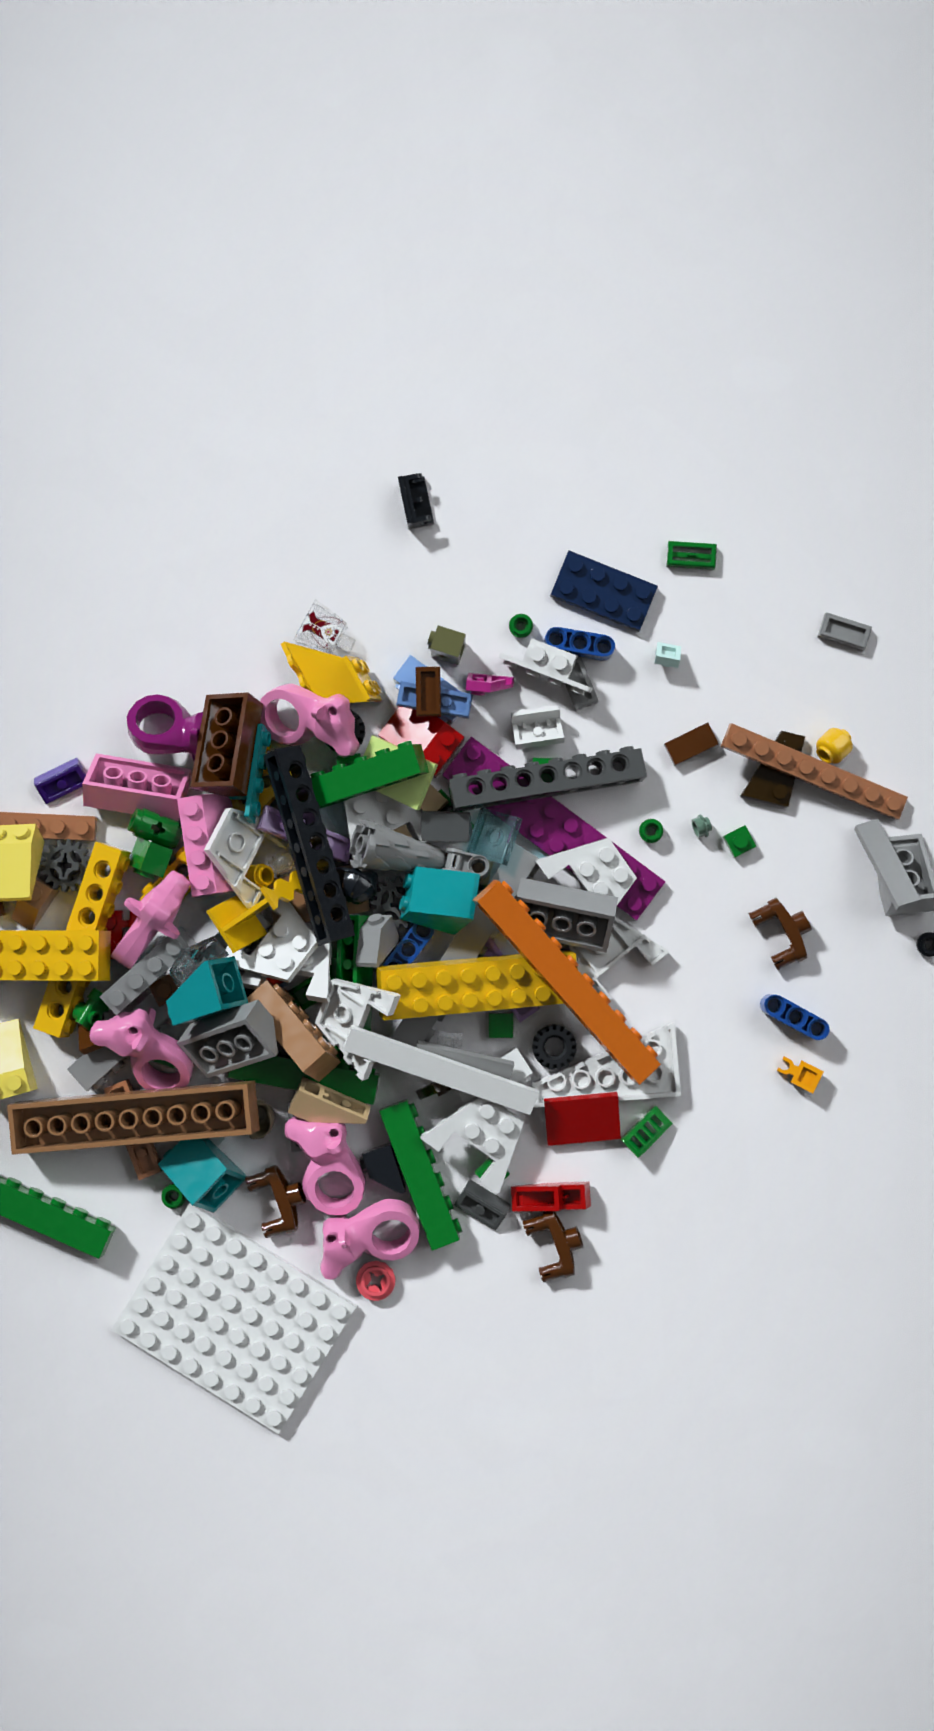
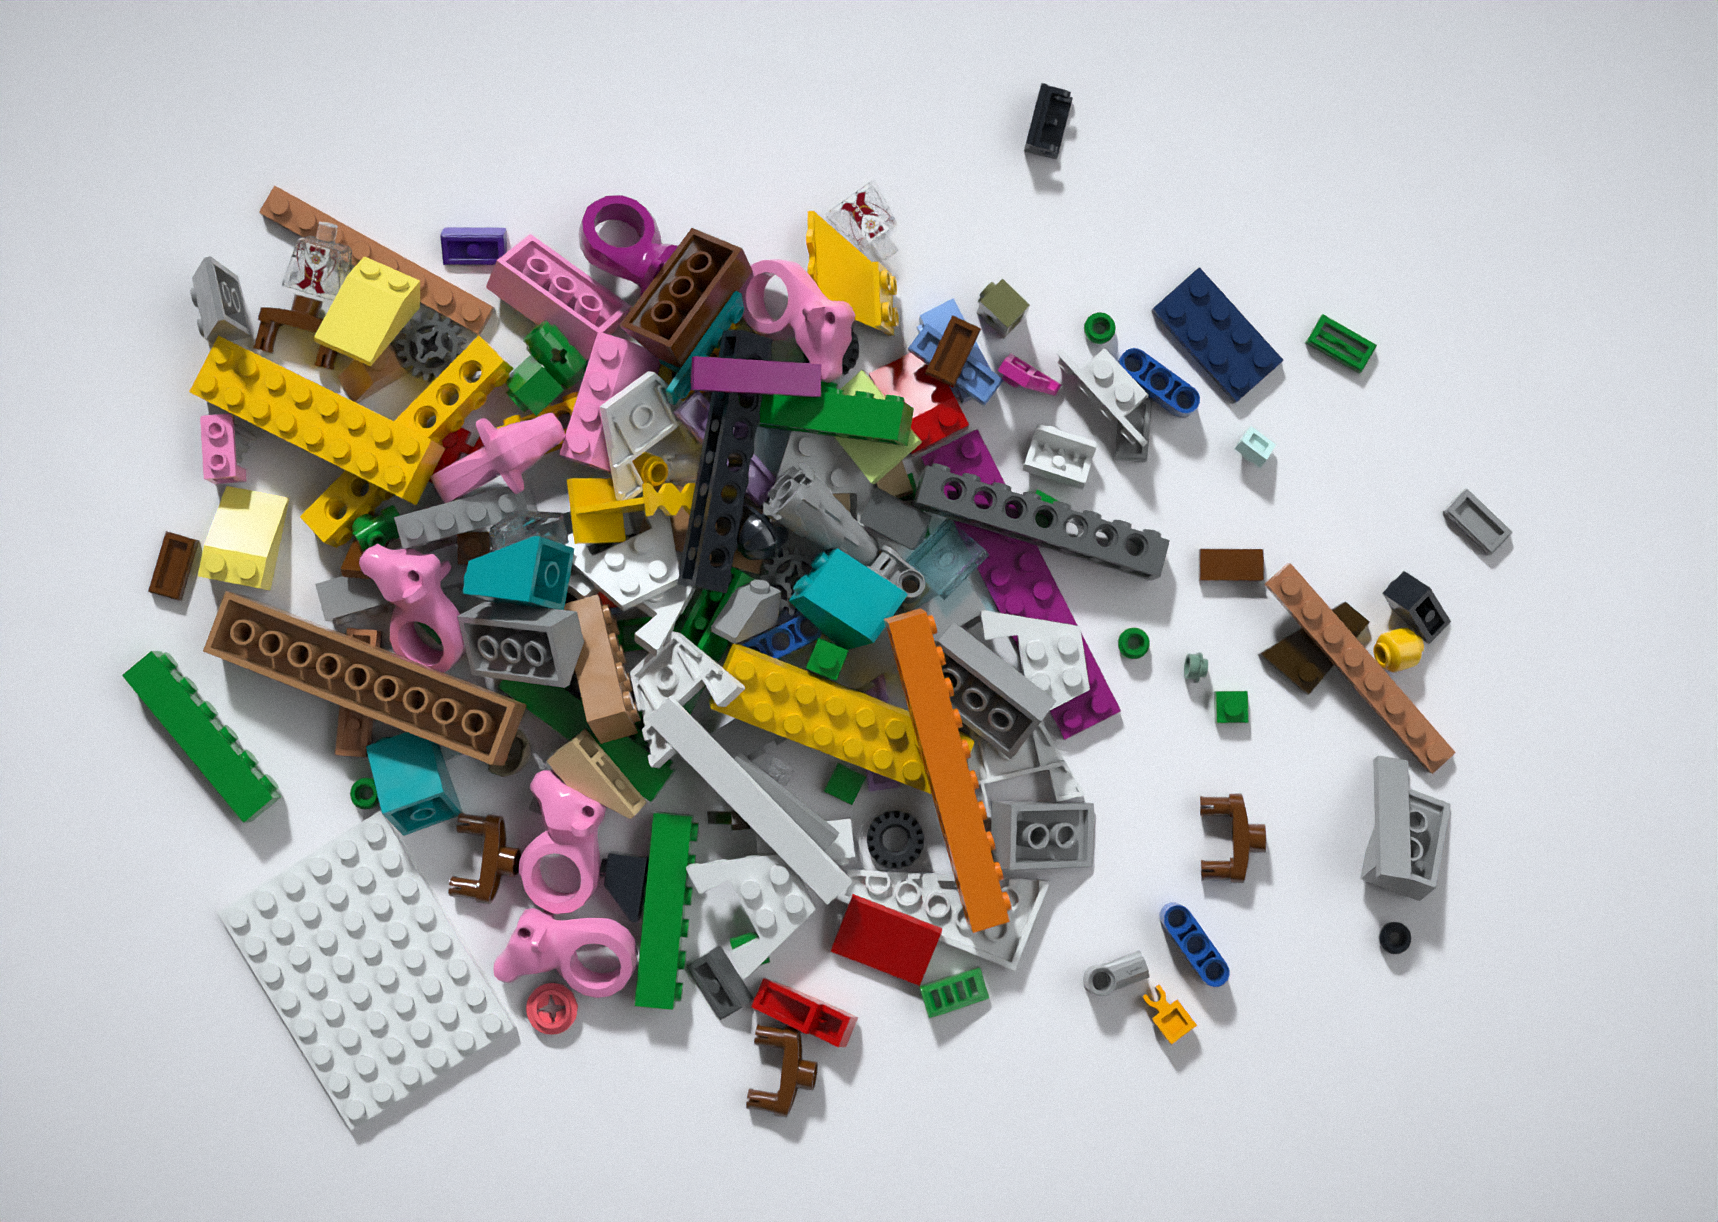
camera: 25 degrees right, 0 degrees up
none -> magenta tile [691,356,821,398]
none -> green brick [806,638,849,681]
none -> light grey slope [991,801,1094,870]
none -> light grey piece [1083,951,1150,996]
none -> black slope [1382,571,1451,644]

